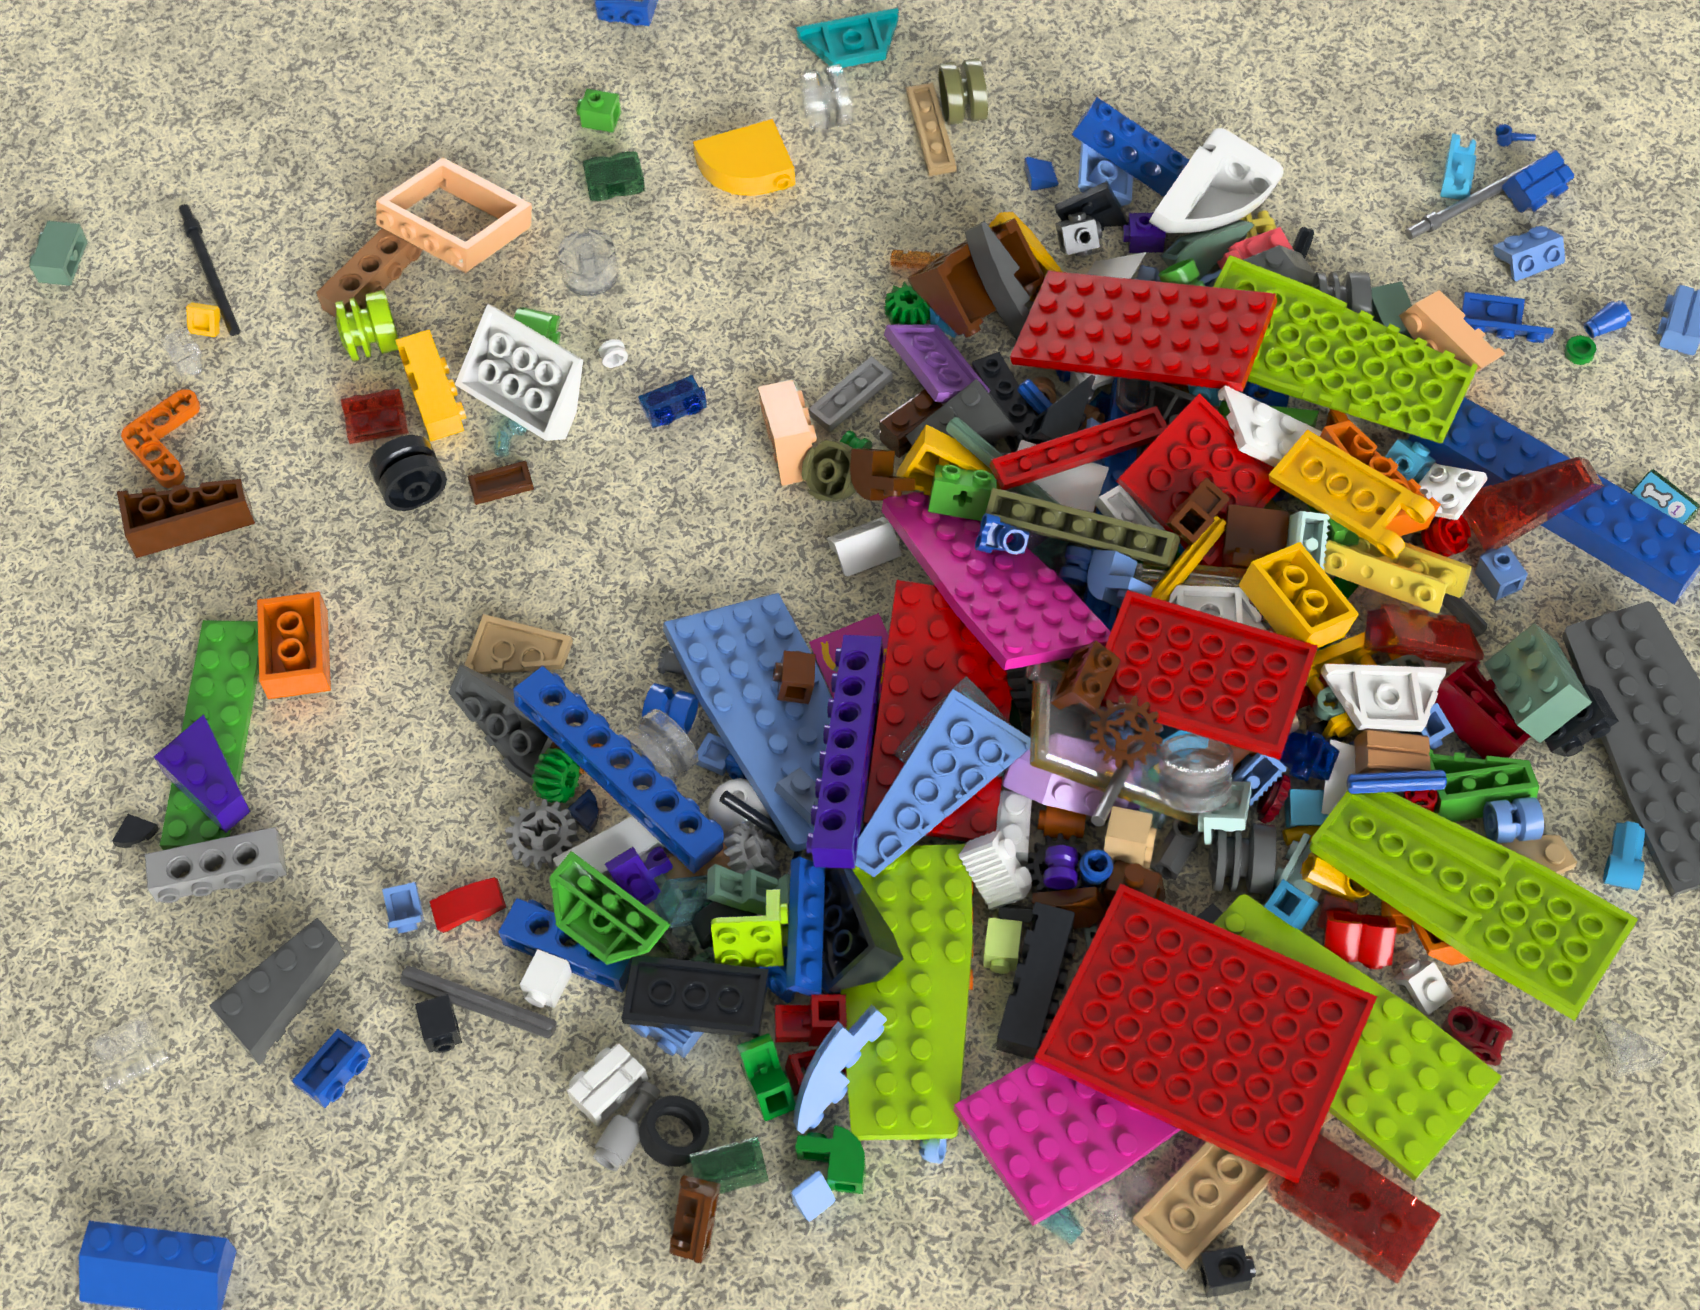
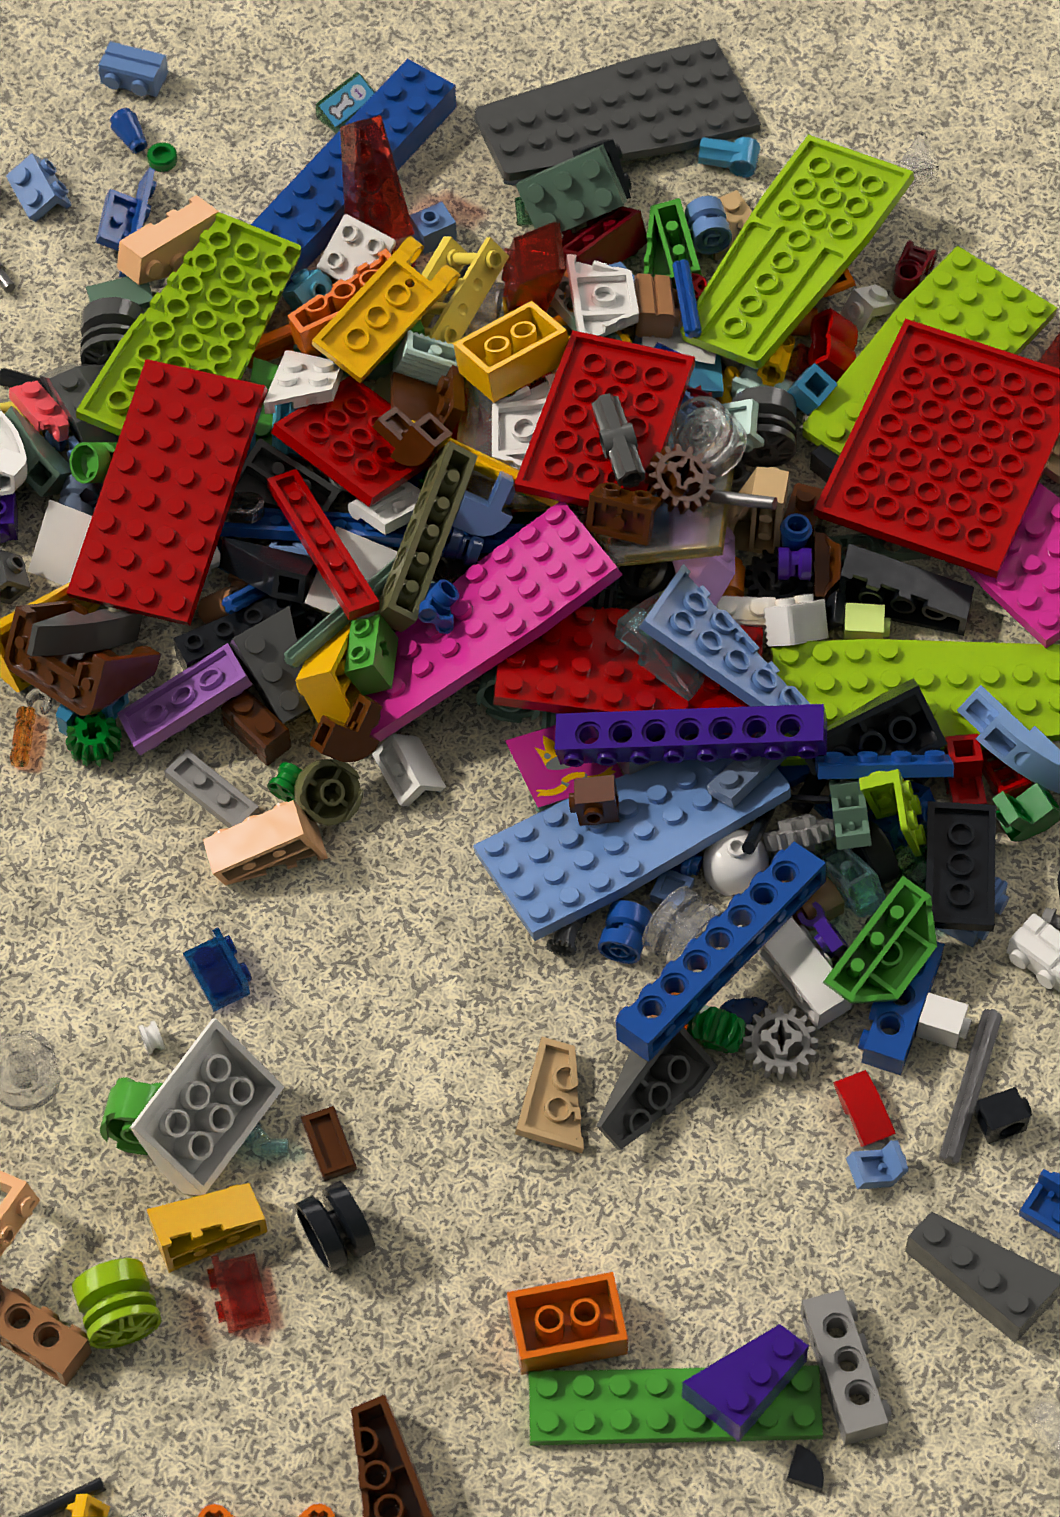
camera: 95 degrees left, 0 degrees up
none -> dark grey piece [592,393,645,489]

